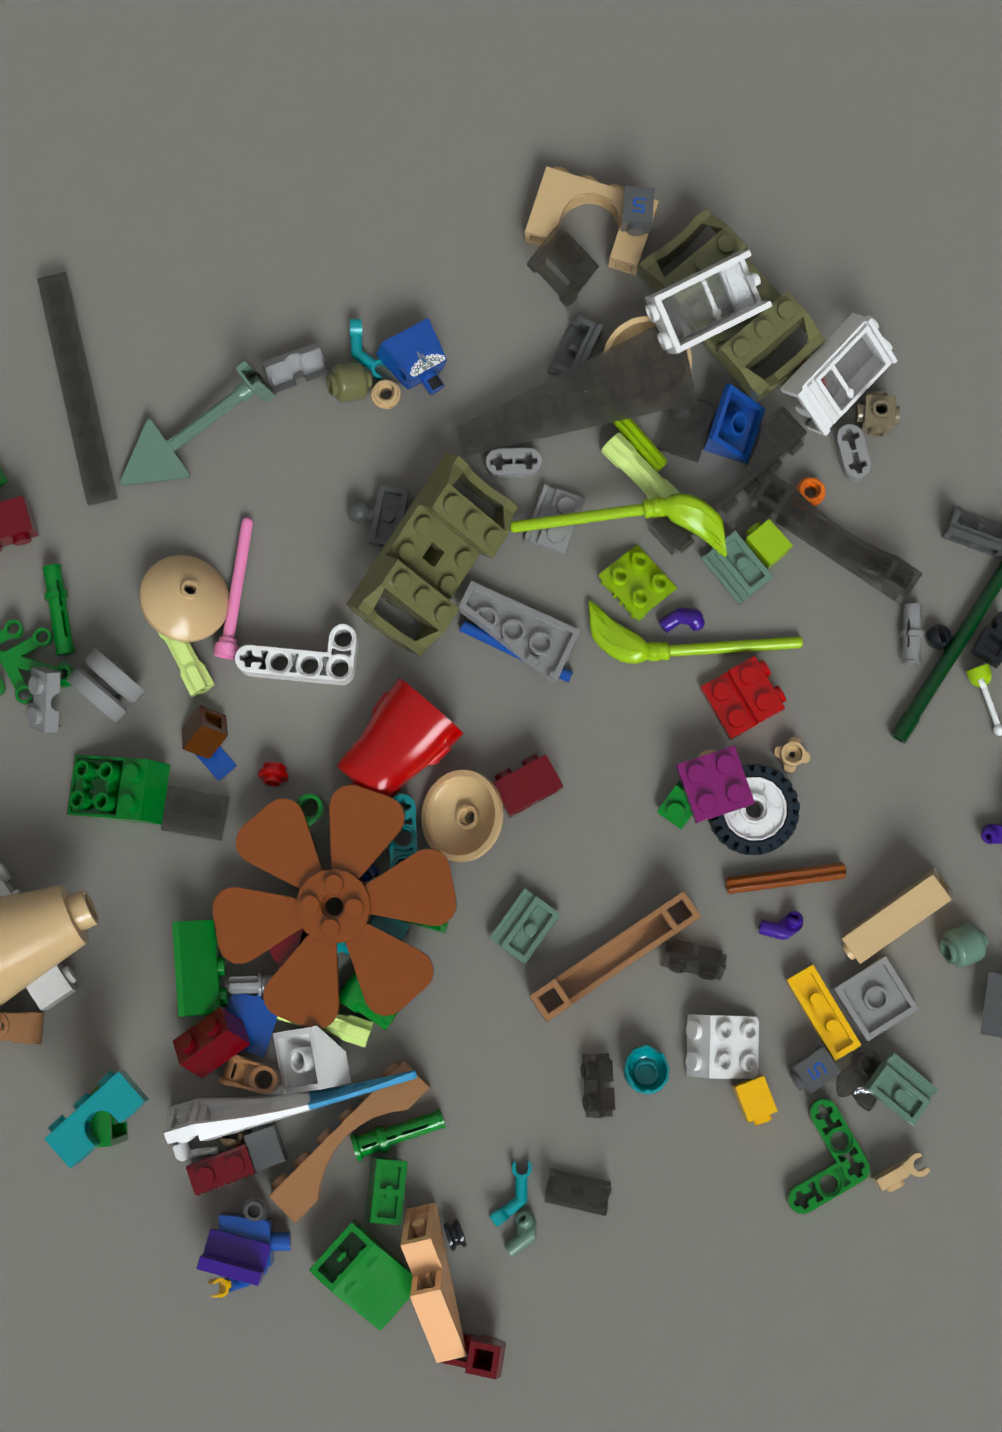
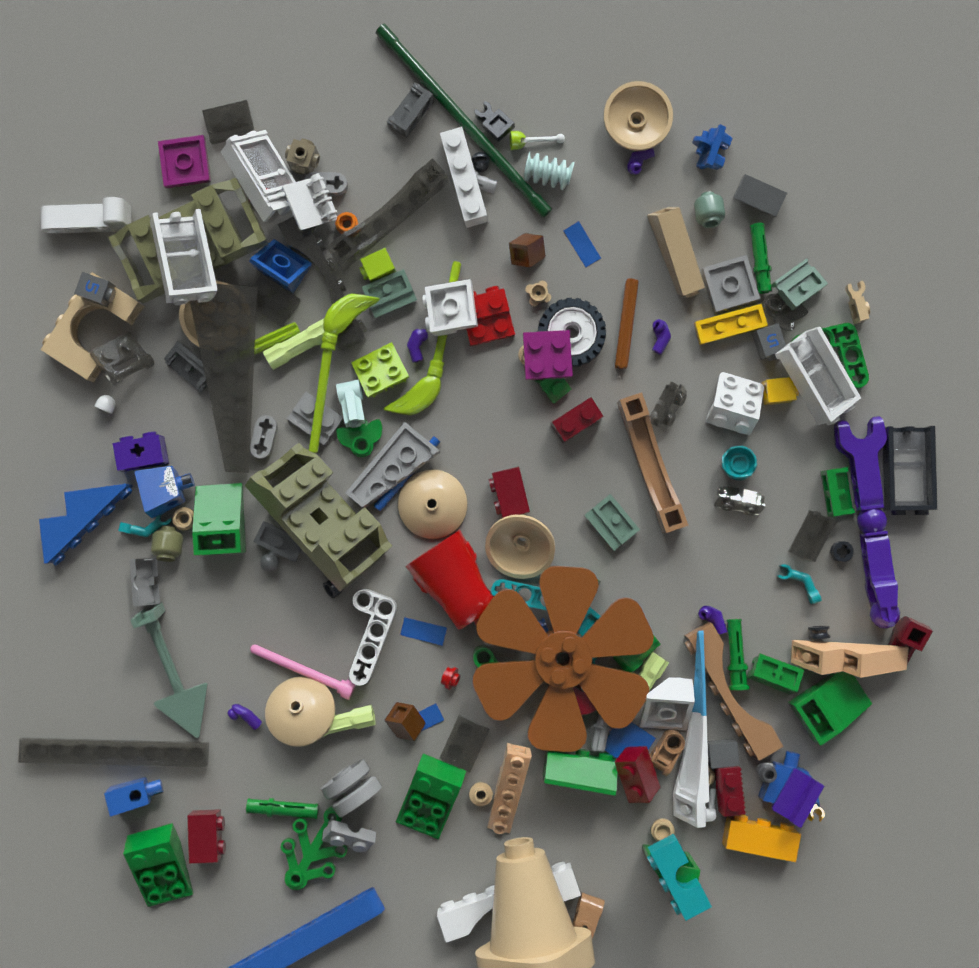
camera: 75 degrees left, 5 degrees up
sand green arm [504,1211,537,1257] -> none
none -> blue slope [39,484,133,566]
none -> white beam [41,197,131,233]
none -> white hinge [95,395,116,414]
none -> blue torso [104,777,164,817]
none -> dark purple brick [112,432,169,472]
none -> magenta plate [158,135,211,189]
none -> slope [192,483,246,556]
none -> clear smoke plate [202,100,255,145]
none -> dark purple arm [227,704,262,730]
none -> white hinge [281,173,337,231]
none -> black hinge [323,580,343,598]
none -> light aqua piece [336,379,365,428]
none -> green plate [337,419,383,457]
none -> tan dish [398,470,467,539]
none -> blue sticker [400,617,447,646]
none -> white plate [423,279,478,336]
none -> white arch [440,127,488,228]
none -> tan plate [469,782,493,806]
none -> light nougat slope [487,743,532,834]
none -> reddish brown panel [509,233,546,268]
none -> light aqua piece [524,152,575,190]
none -> dark red brick [551,397,604,443]
none -> blue sticker [563,221,601,267]
none -> tan plate [651,818,675,841]
none -> dark purple arm [698,606,727,634]
none -> light orange brick [722,815,801,862]
none -> green pin [750,223,772,294]
none -> white door [775,327,861,425]
none -> green hinge [820,467,855,517]
none -> black bush [830,541,854,562]
none -> dark purple piece [833,416,900,629]
none -> door [883,426,937,515]

